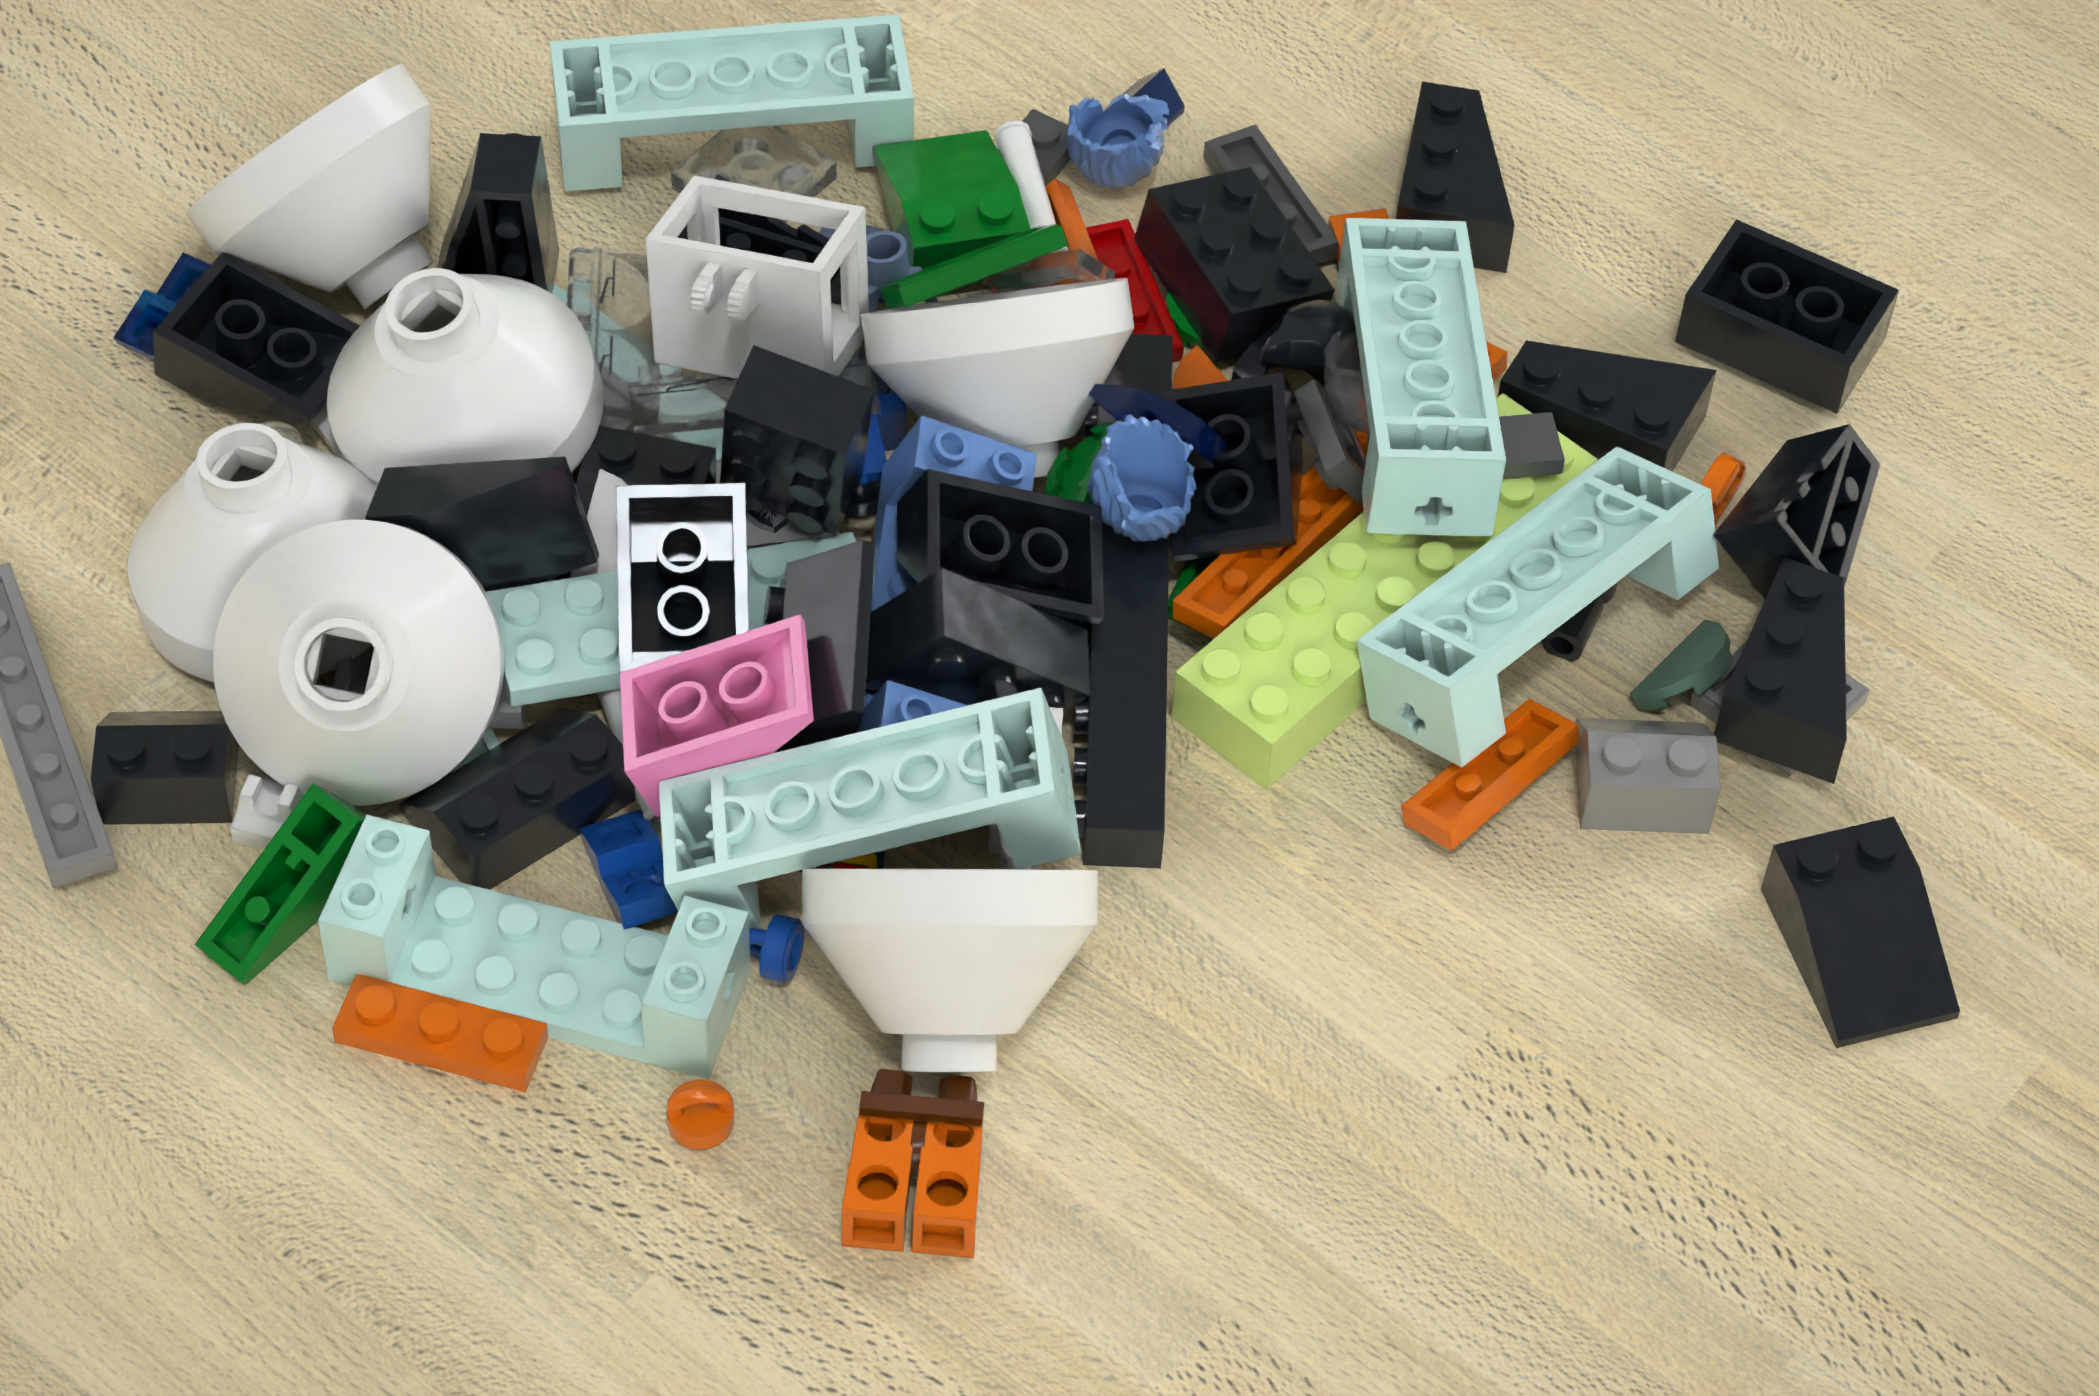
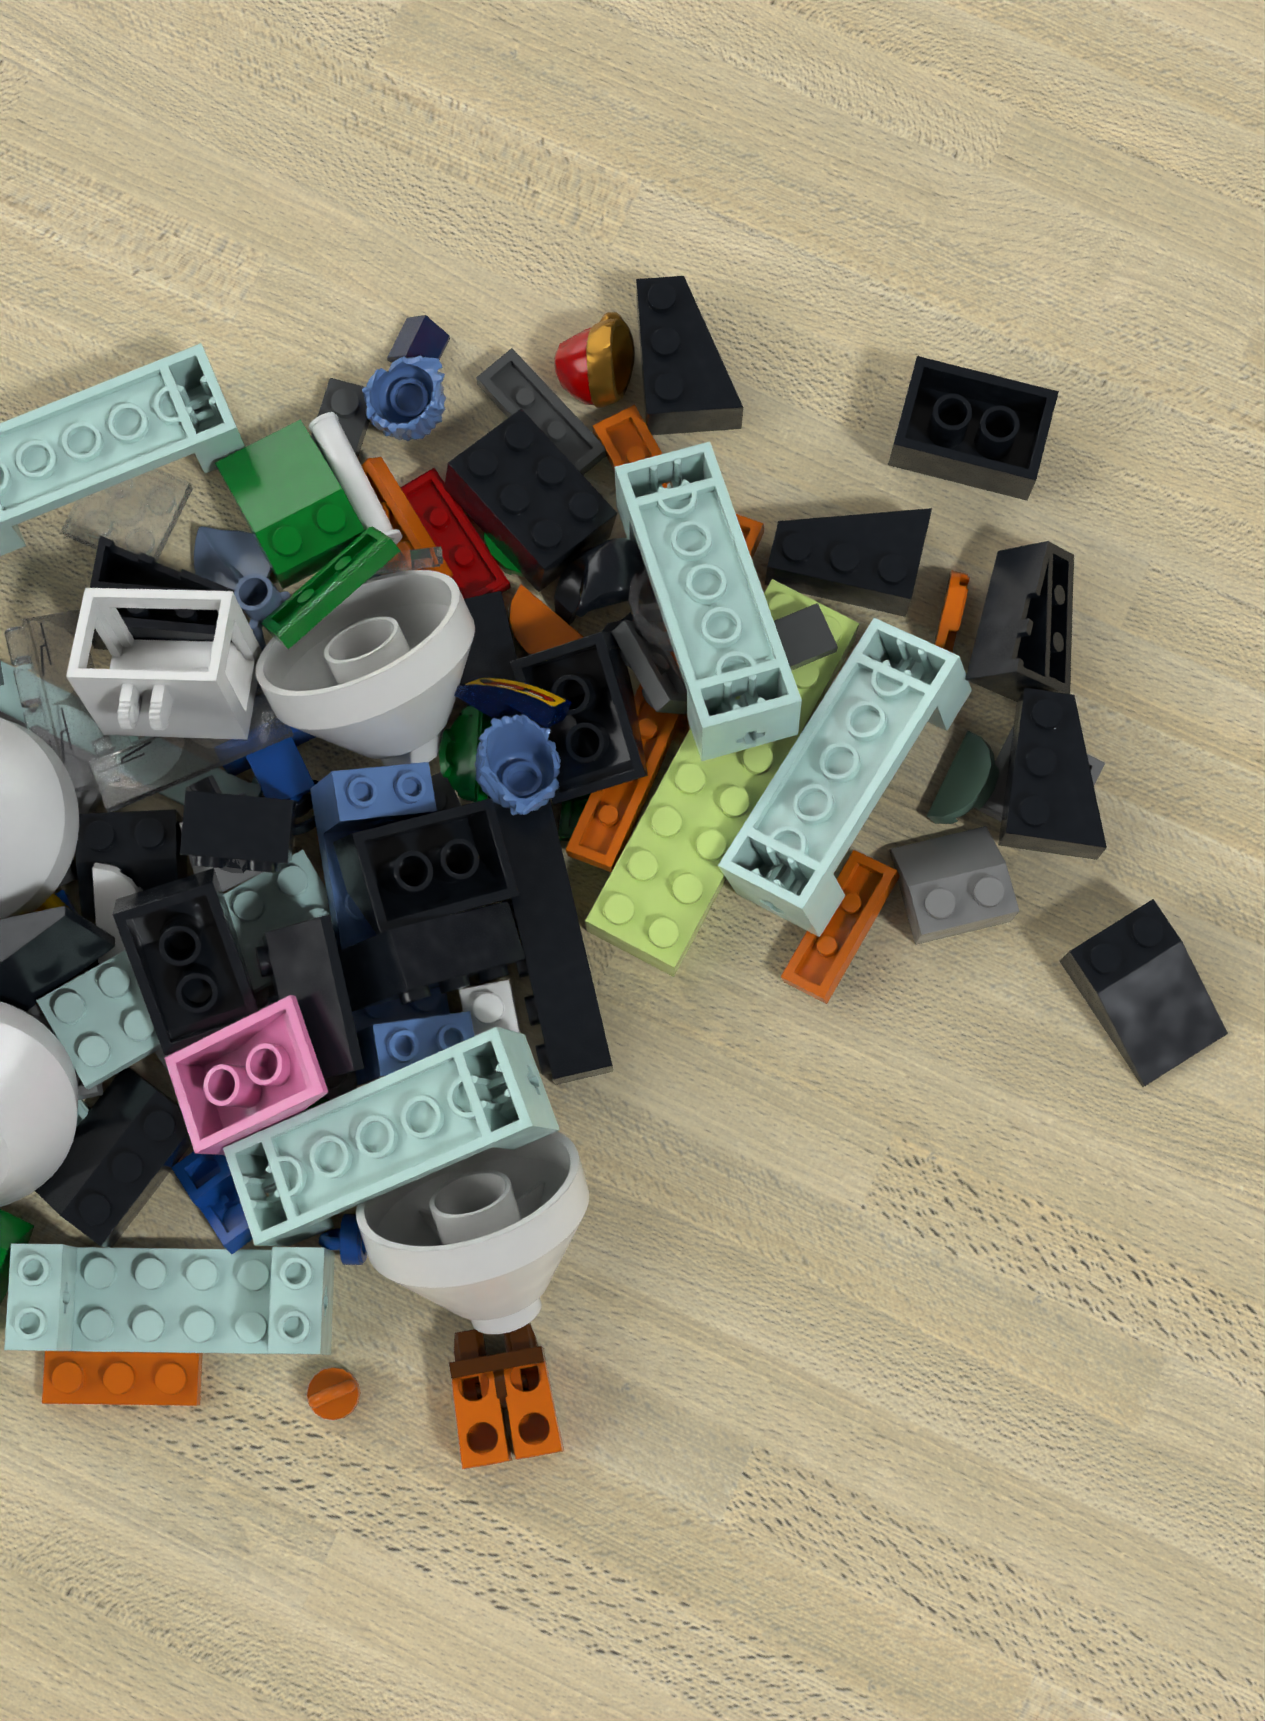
camera: 10 degrees left, 25 degrees up
none -> pearl gold piece [554,312,635,408]

